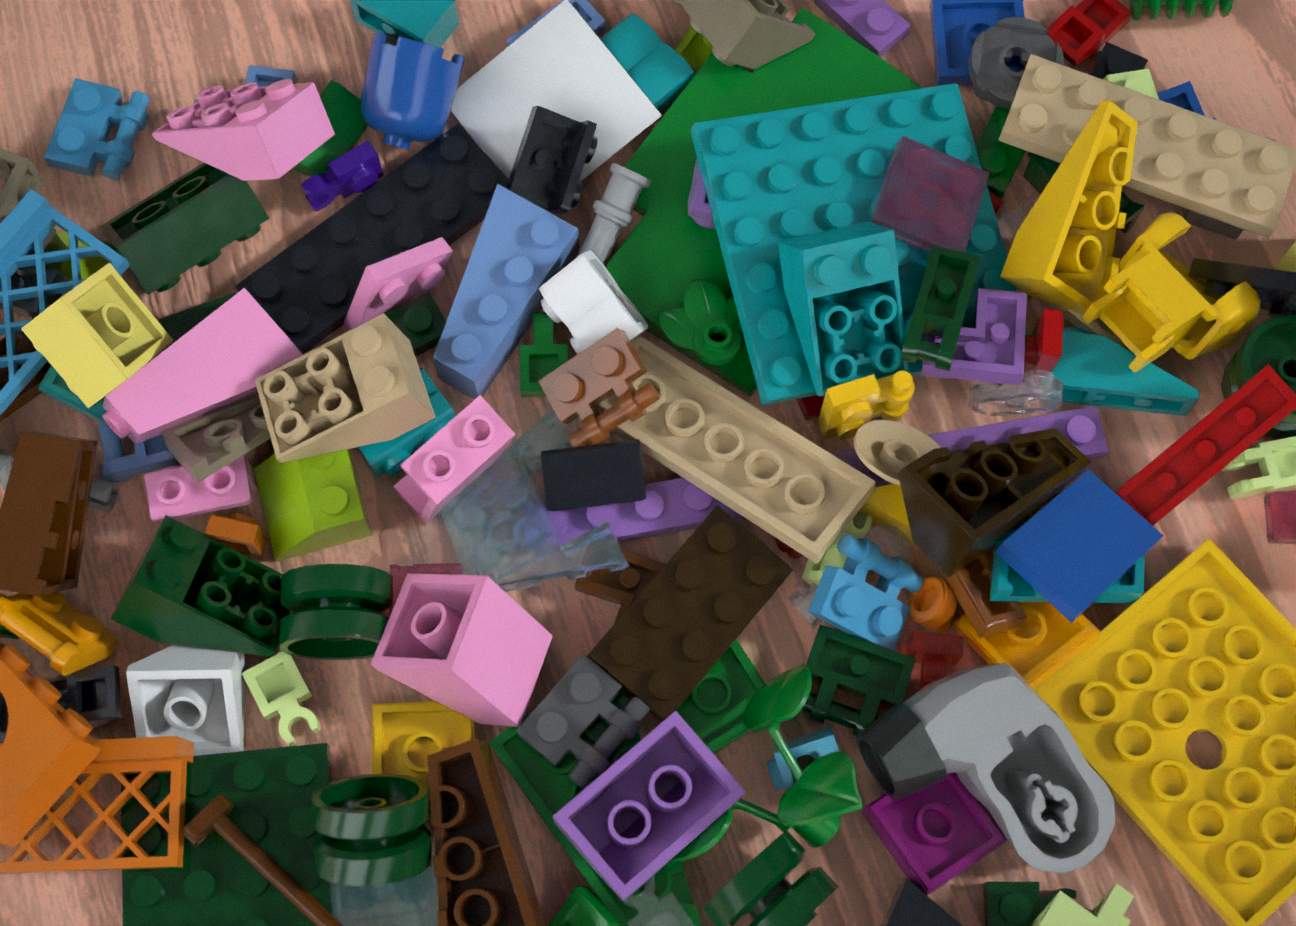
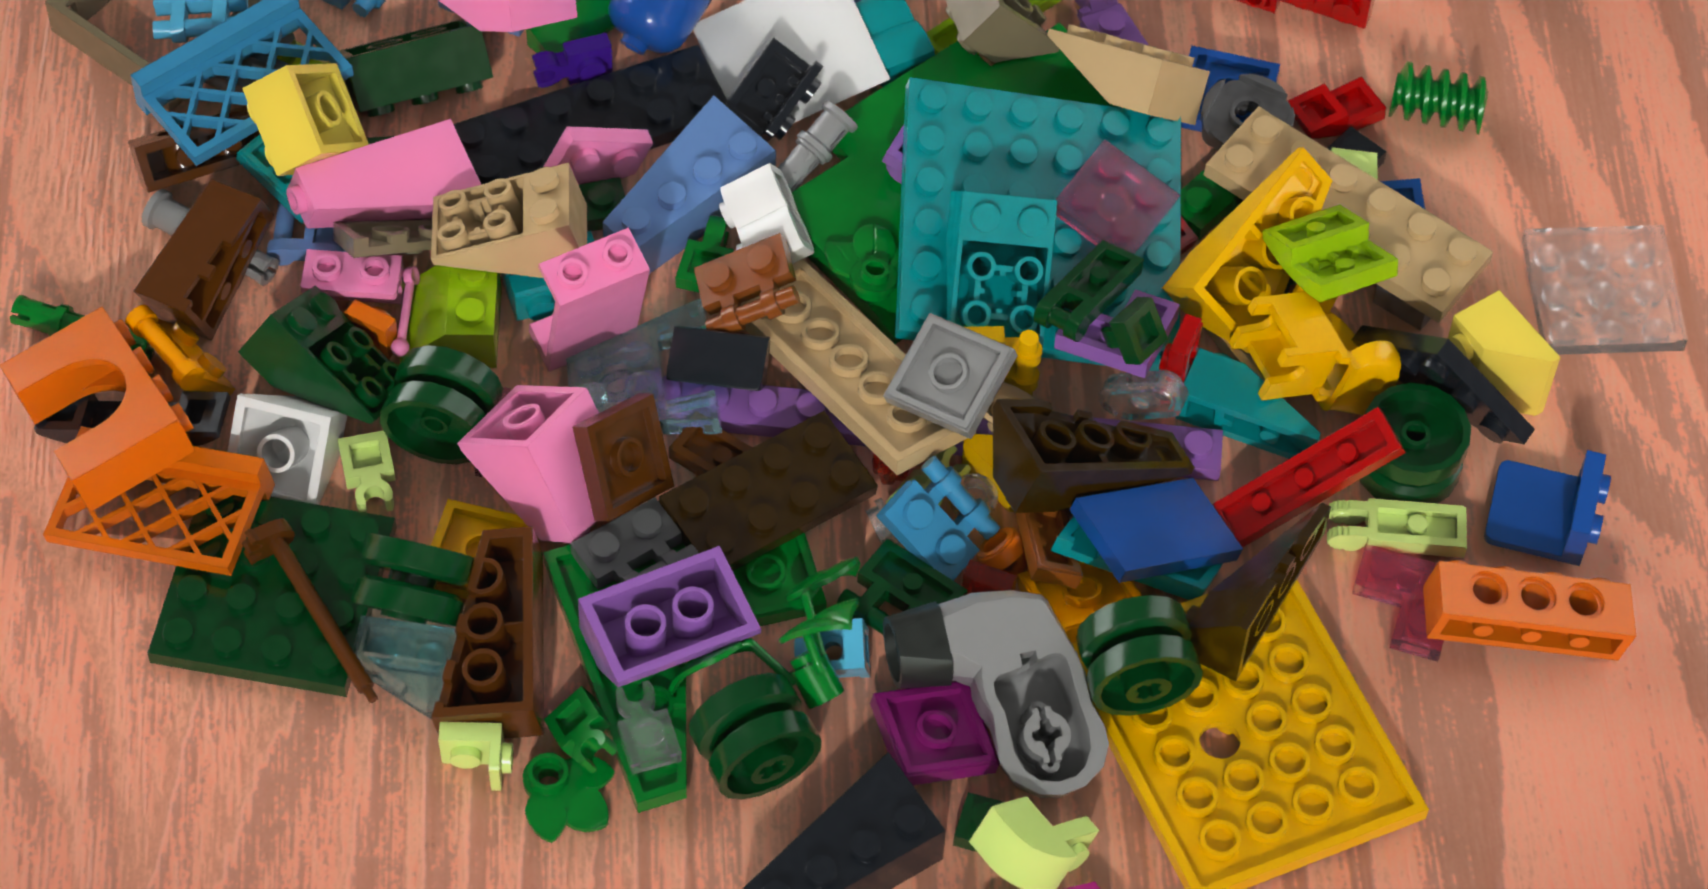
camera: 15 degrees right, 15 degrees down
none -> bright pink hinge [391,266,420,357]
none -> reddish brown plate [572,393,674,522]
none -> light grey tile [883,313,1018,439]
none -> tan slope [1047,24,1210,125]
none -> dark green wheel [1076,595,1203,716]
none -> dark green tile [1101,297,1168,365]
none -> dark brown wedge [1186,503,1331,681]
none -> lime slope [1263,204,1398,302]

